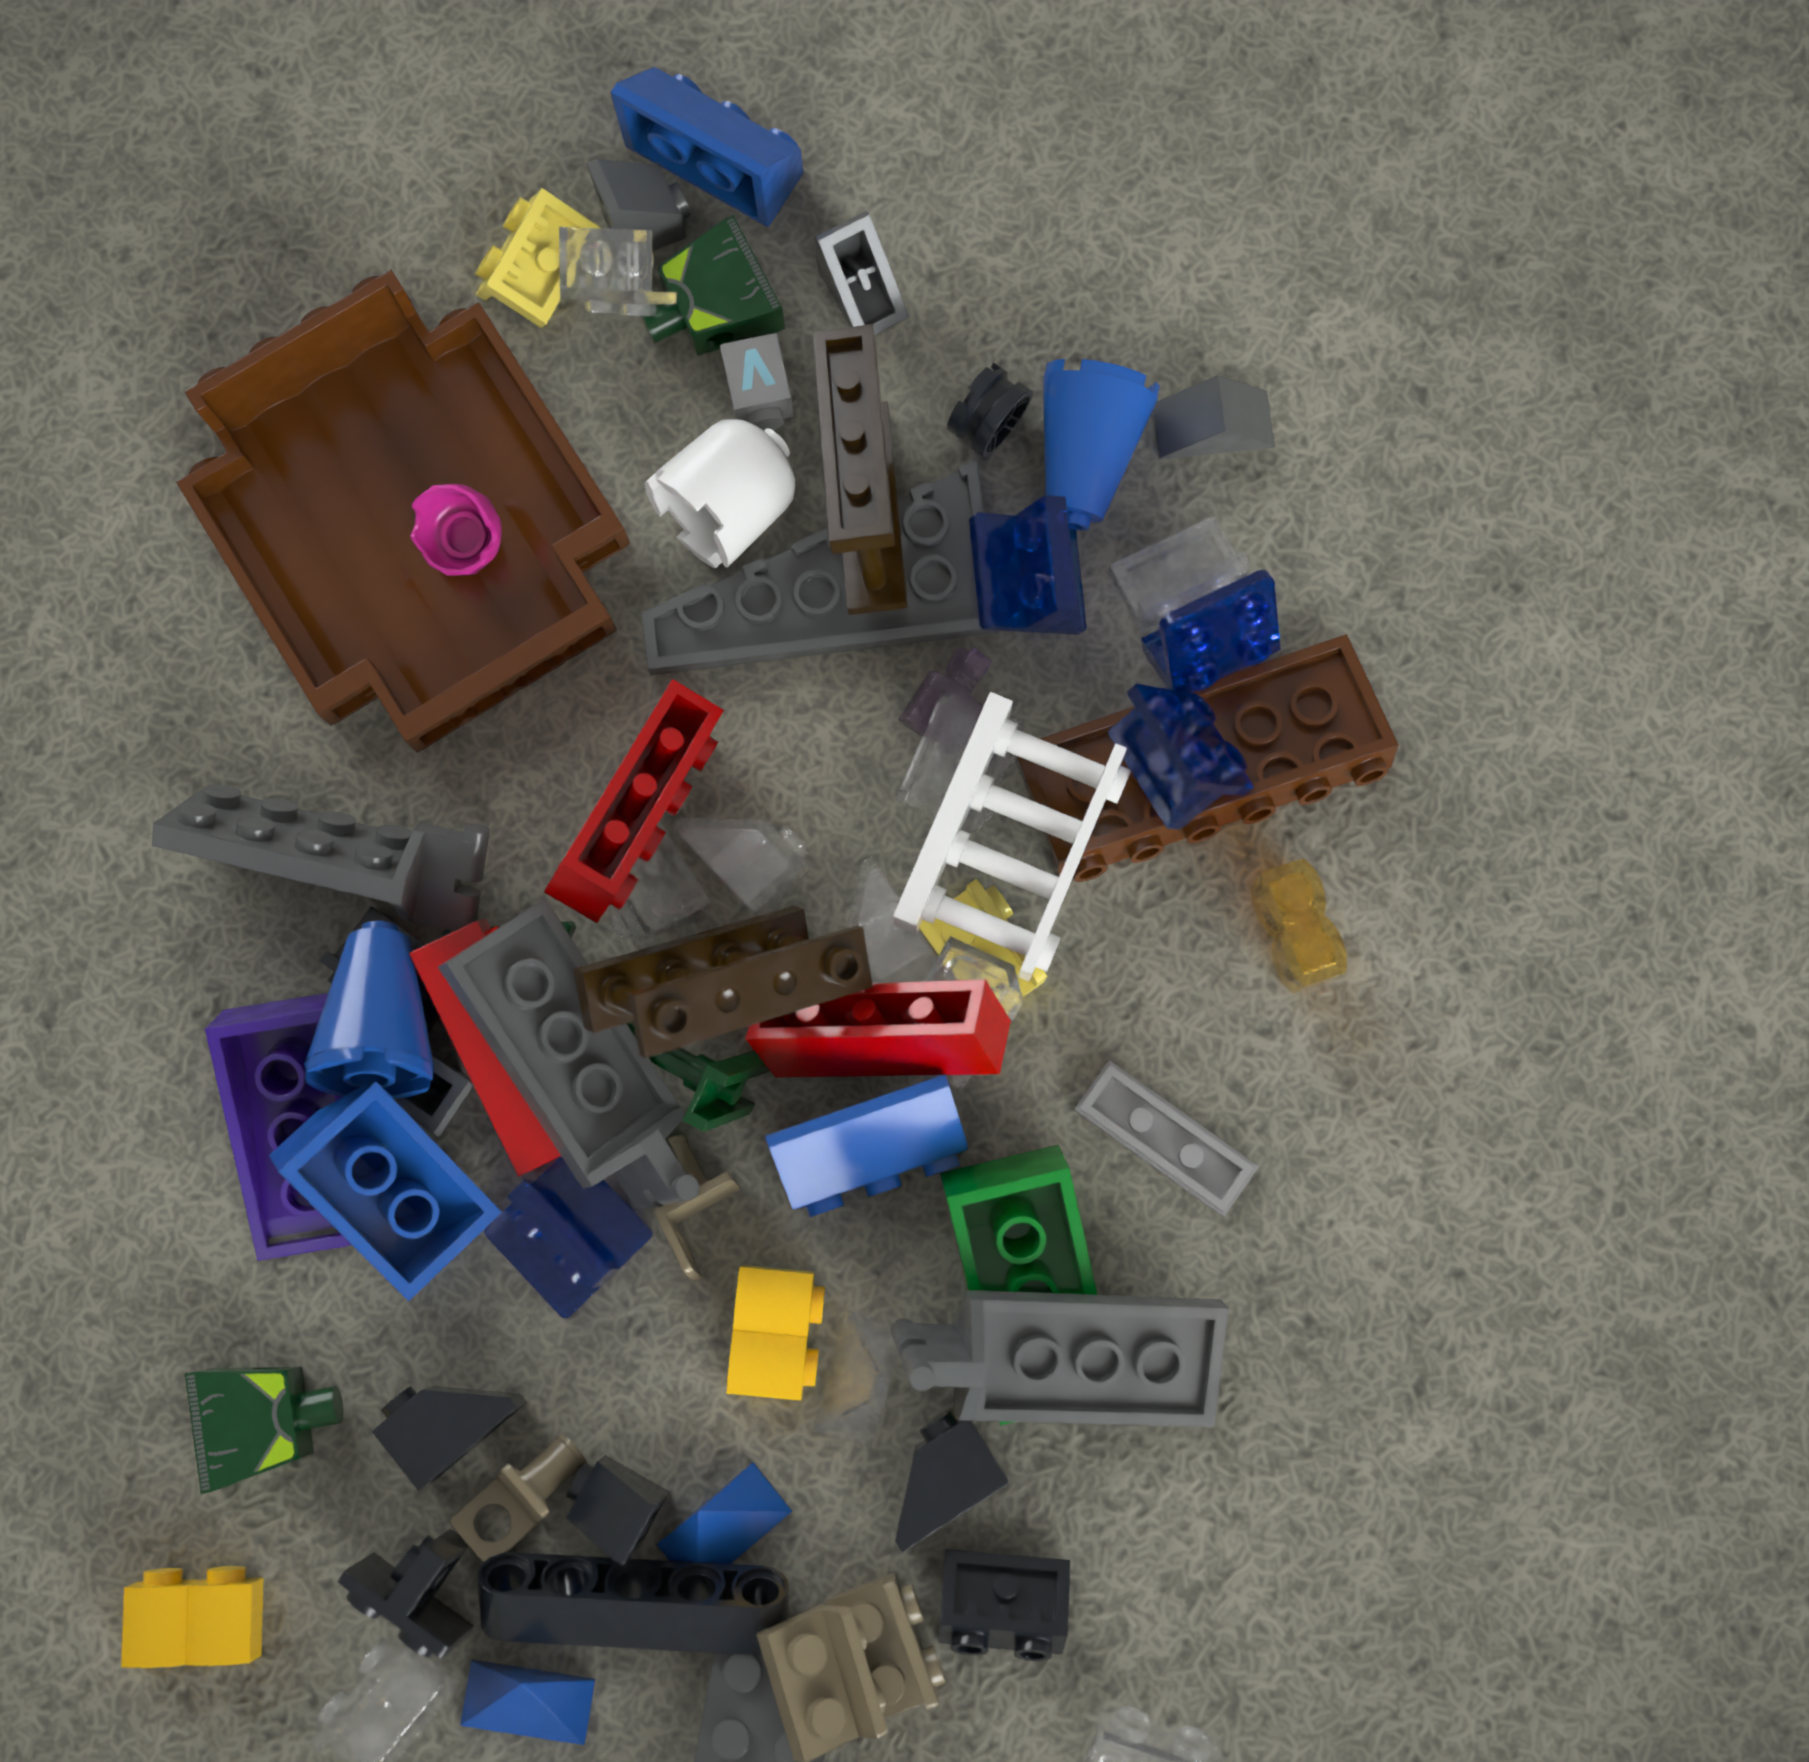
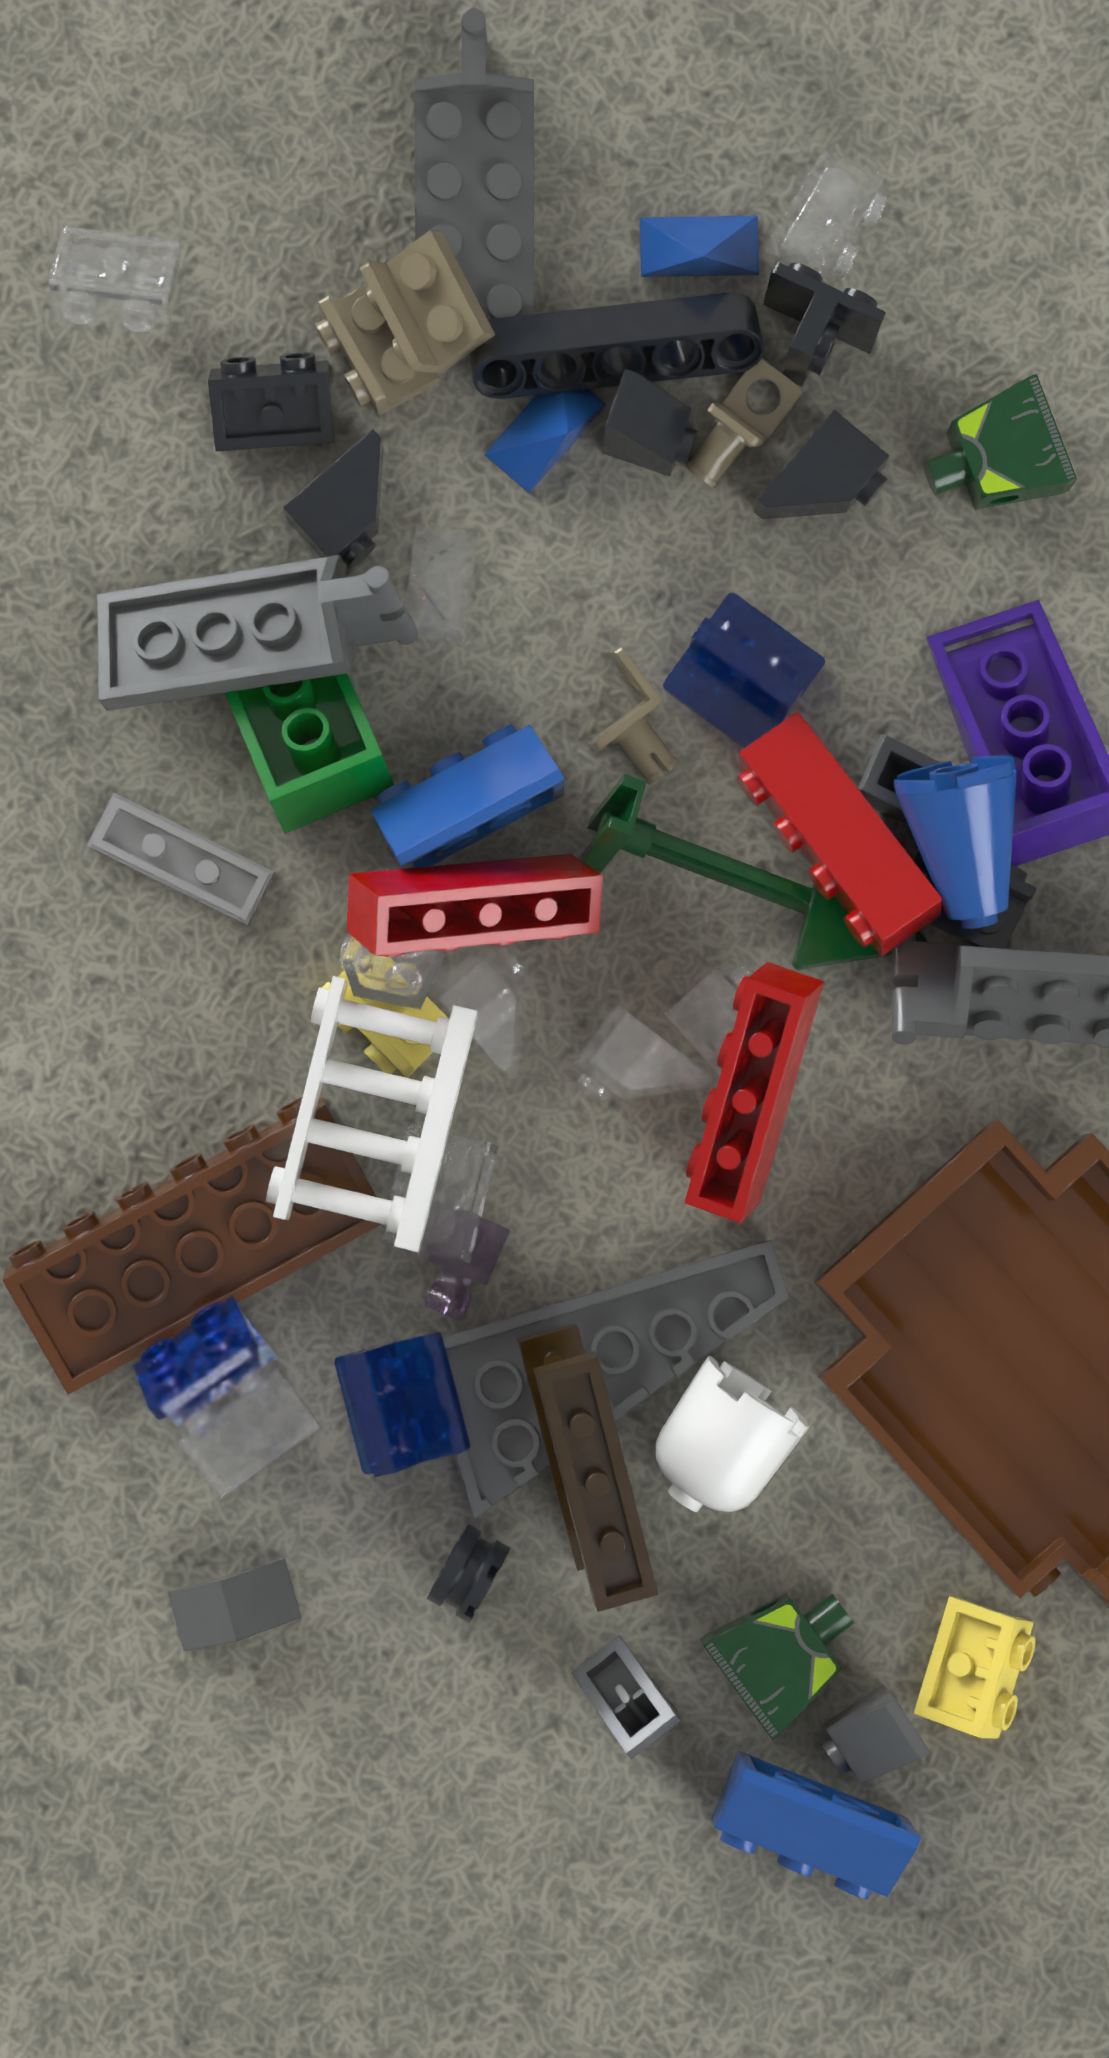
camera: 165 degrees right, 5 degrees up
yellow brick [121,1566,264,1668] -> none
blue slope [269,1080,502,1301] -> none
dark pink hair [410,484,502,576] -> none
dark grey hinge [438,898,699,1211] -> none
clear bracket [559,227,677,316] -> none
dark brown fence [573,906,873,1058] -> none
light grey brick [720,333,794,431] -> none
yellow brick [726,1265,825,1401] -> none
blue cone [1043,359,1160,531] -> none
clear blue bracket [1107,684,1254,830] -> none
clear yellow brick [1252,858,1347,994] -> none

